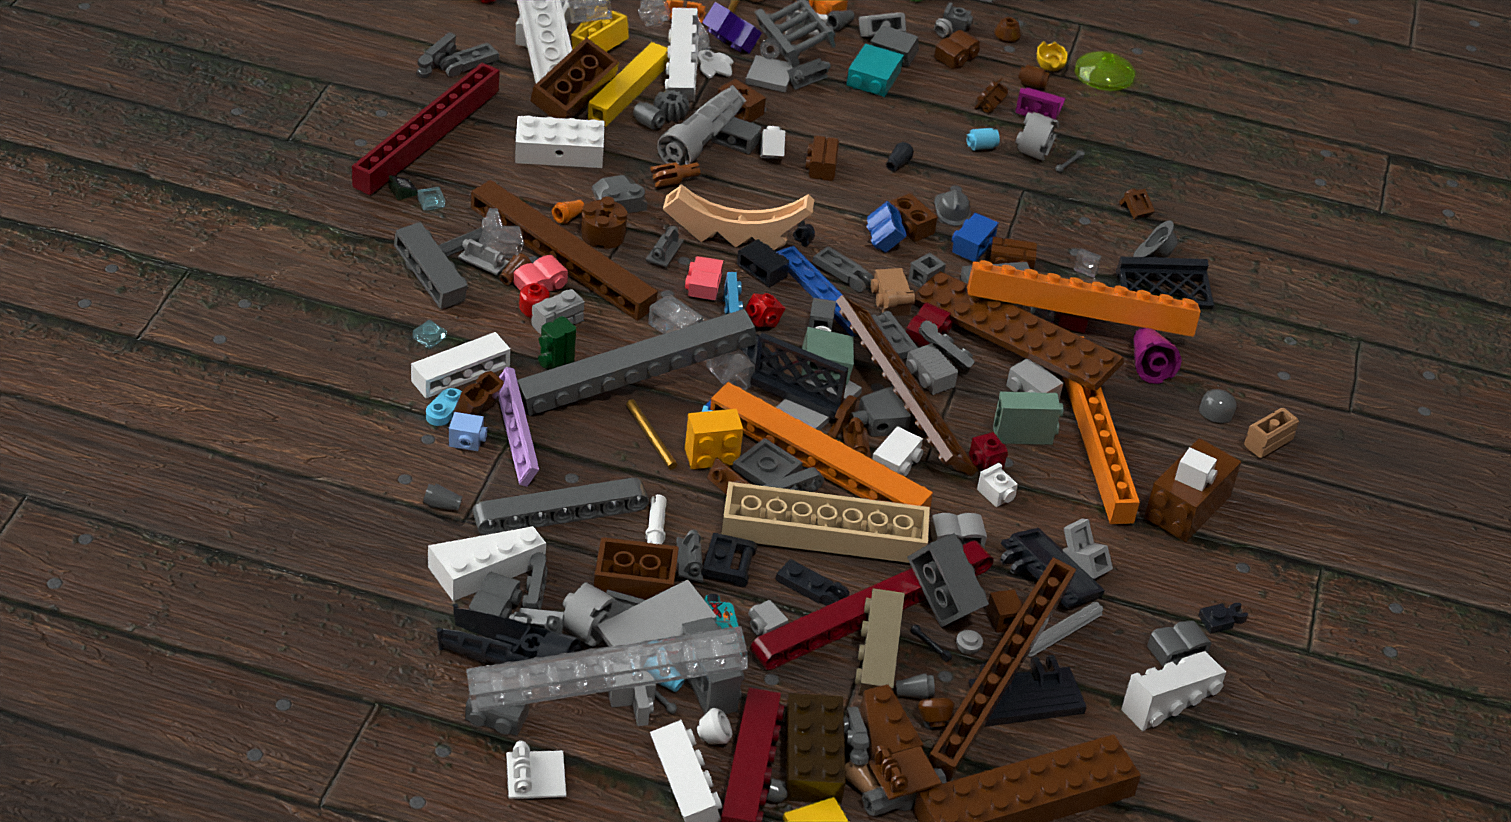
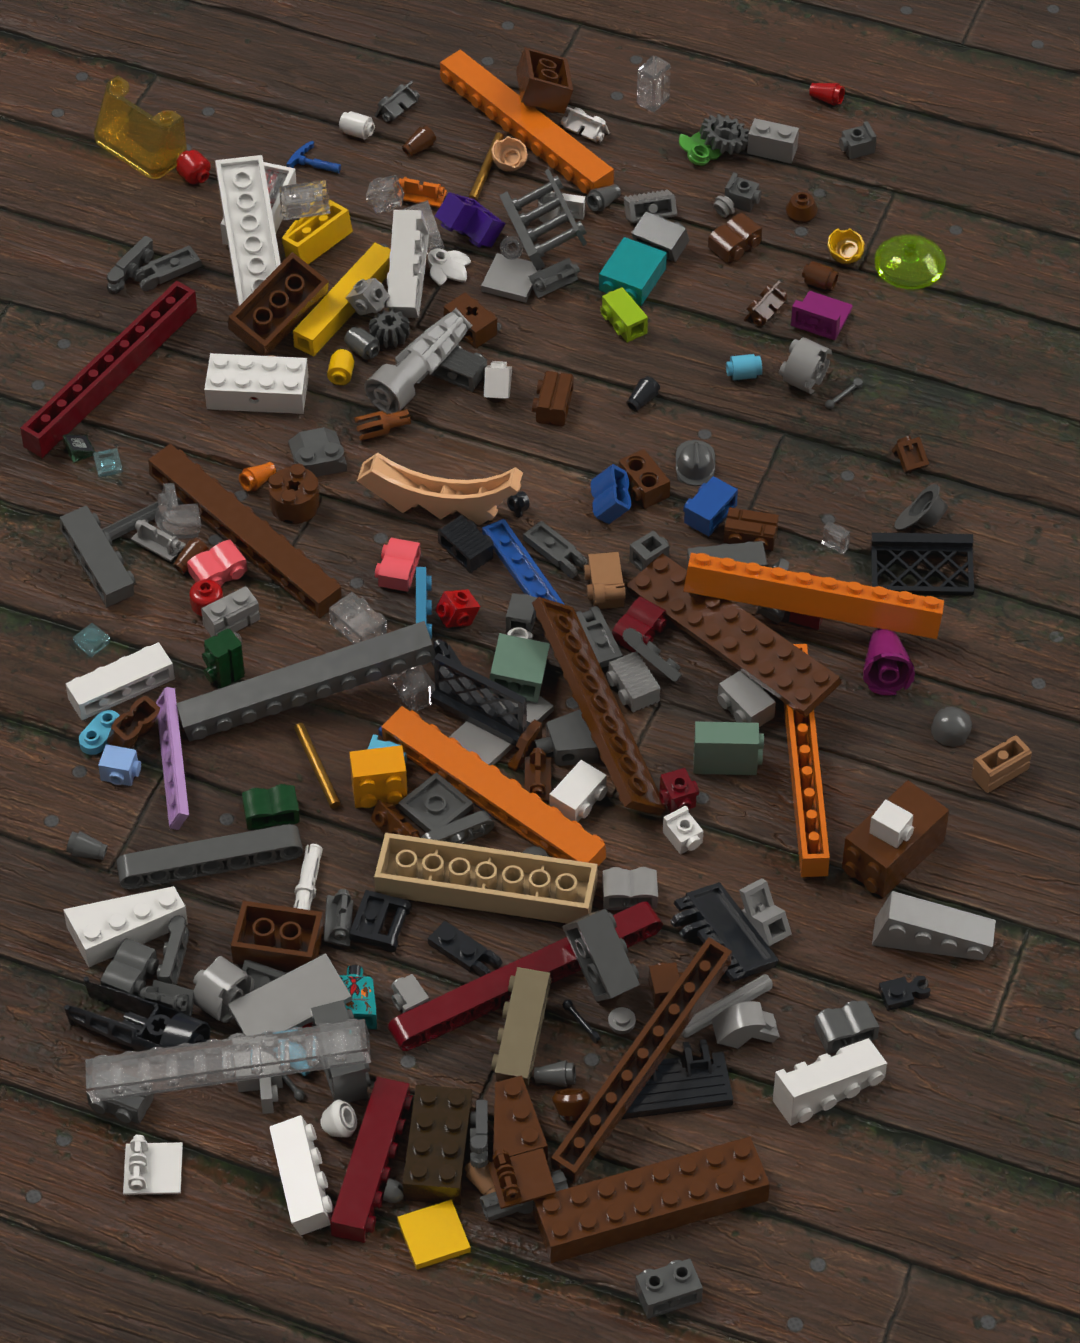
camera: 10 degrees right, 10 degrees up
dark grey hinge [646,226,684,267] -> none
none -> dark green brick [242,784,300,830]
none -> yellow brick [327,349,354,385]
none -> light grey brick [346,278,390,315]
none -> lime brick [600,287,648,342]
none -> light grey brick [711,1001,780,1049]
none -> light grey wedge [872,891,996,961]

